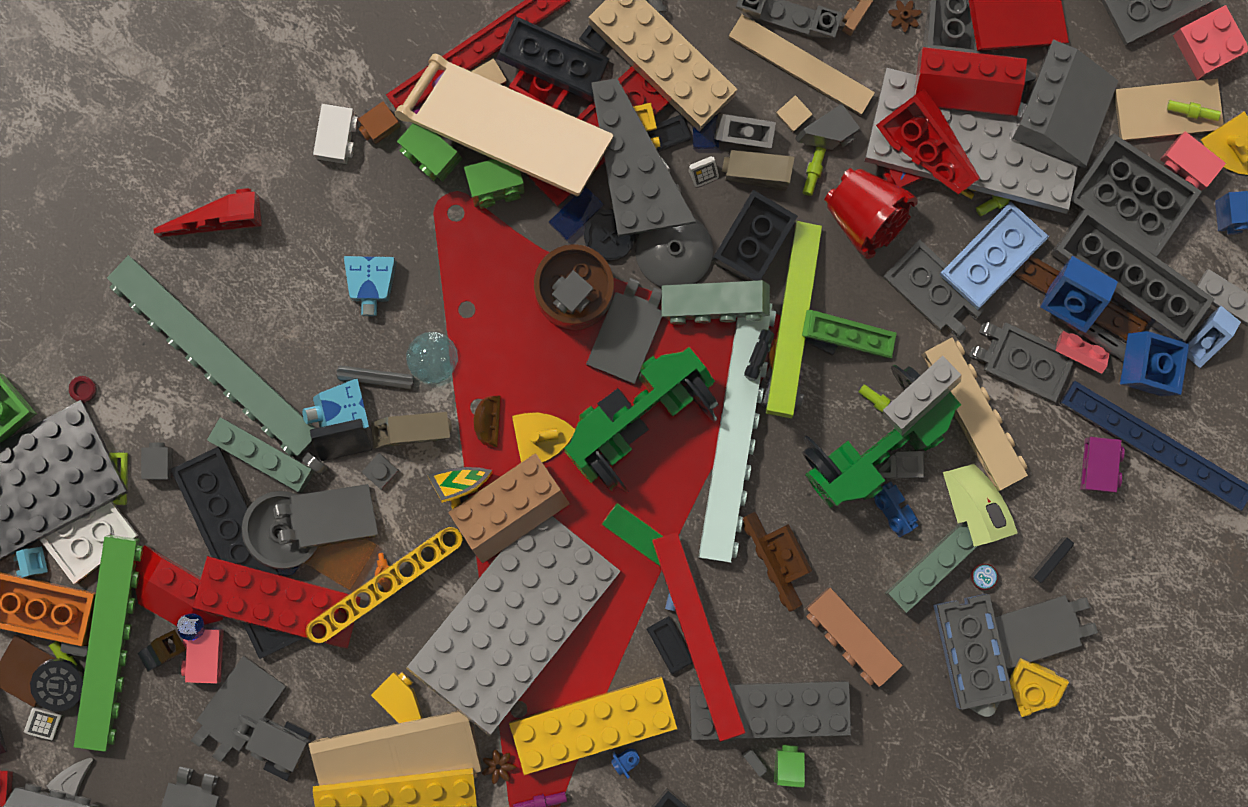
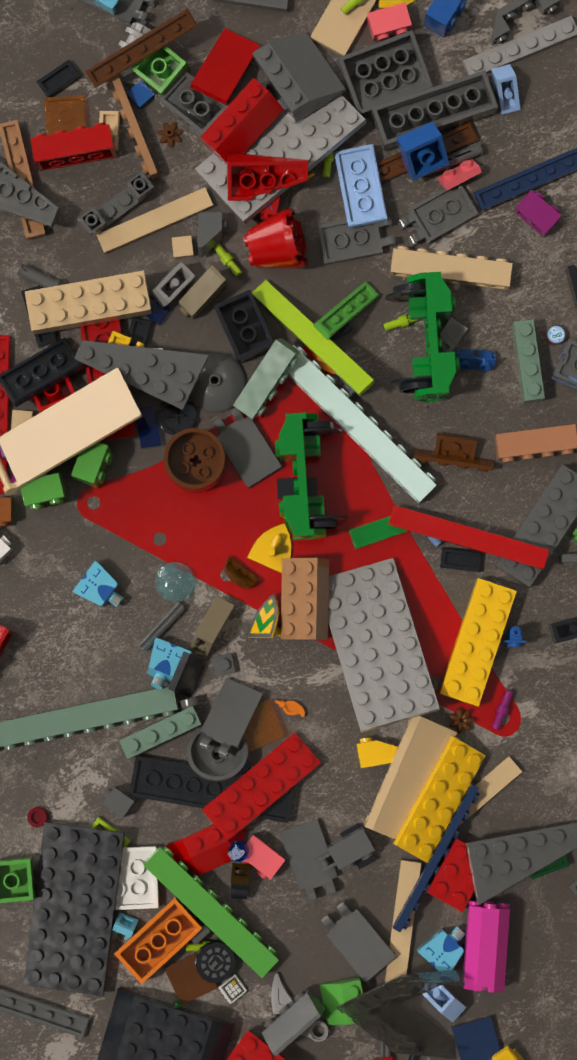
camera: 45 degrees left, 0 degrees up
yellow beam [306,527,462,643] -> none
dark grey brick [552,270,594,315] -> none
slope [688,156,719,187] -> none
black axle [744,329,775,380] -> none
light grey brick [883,356,962,436] -> none
yellowish green slope [943,464,1018,547] -> none
blue brick [1120,331,1189,396] -> none

